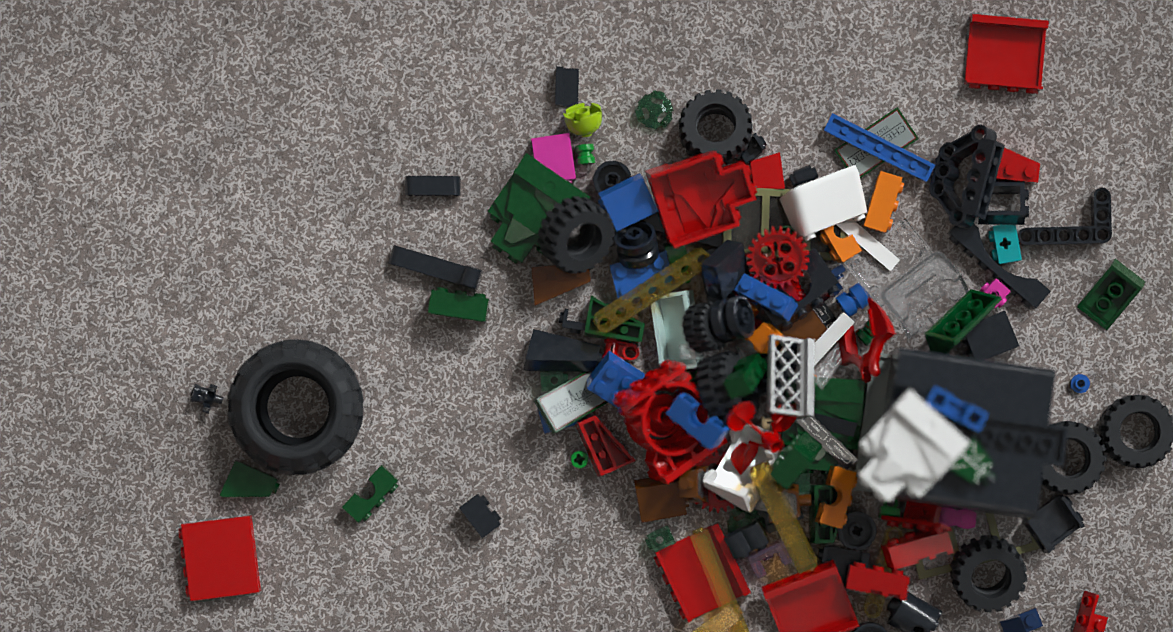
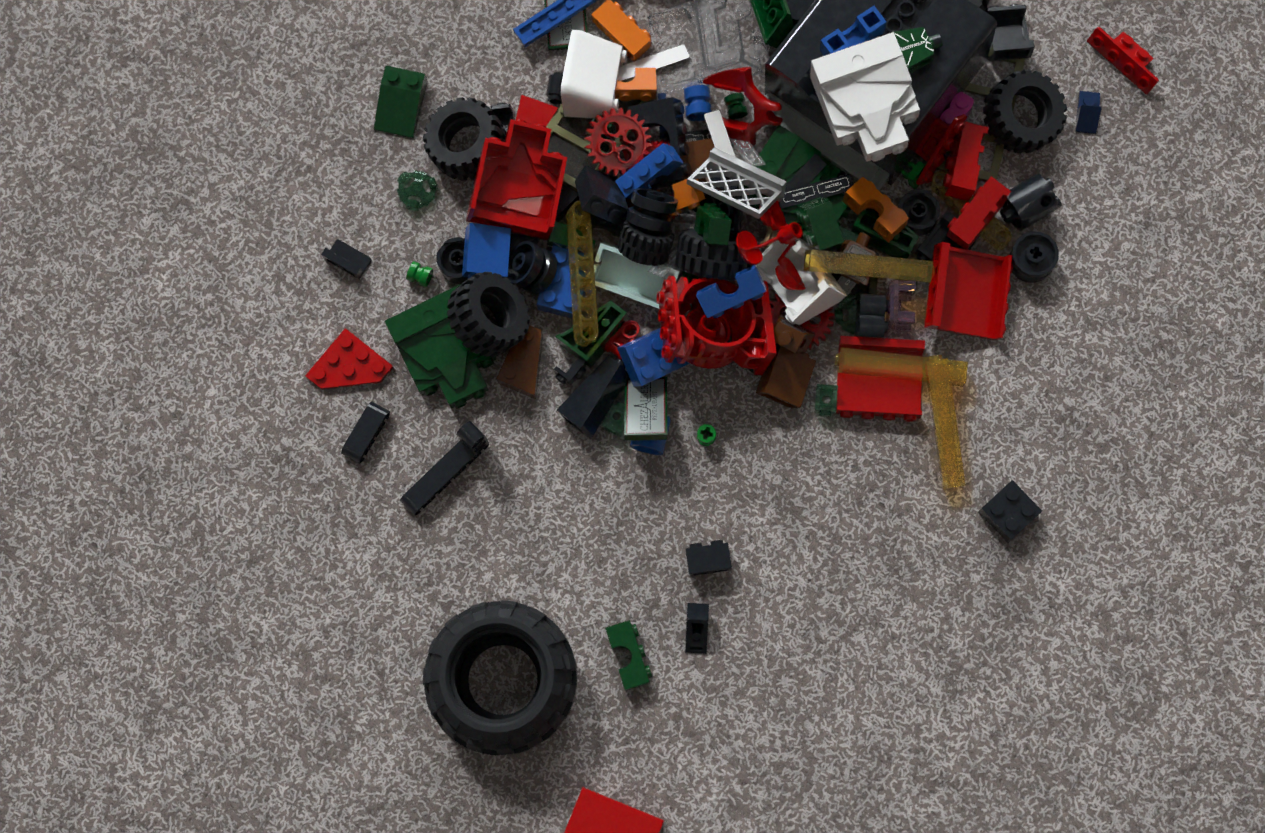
camera: 50 degrees left, 10 degrees down
black piece [190,384,224,414] -> none
dark green slope [219,460,280,497] -> none
dark green brick [428,287,490,322] -> none
dark pink brick [531,133,576,184] -> none
lime cylinder [563,103,602,138] -> none
red wedge [575,415,636,477] -> none
none -> red plate [305,328,394,390]
none -> dark green slope [374,65,428,138]
none -> black slope [685,603,709,654]

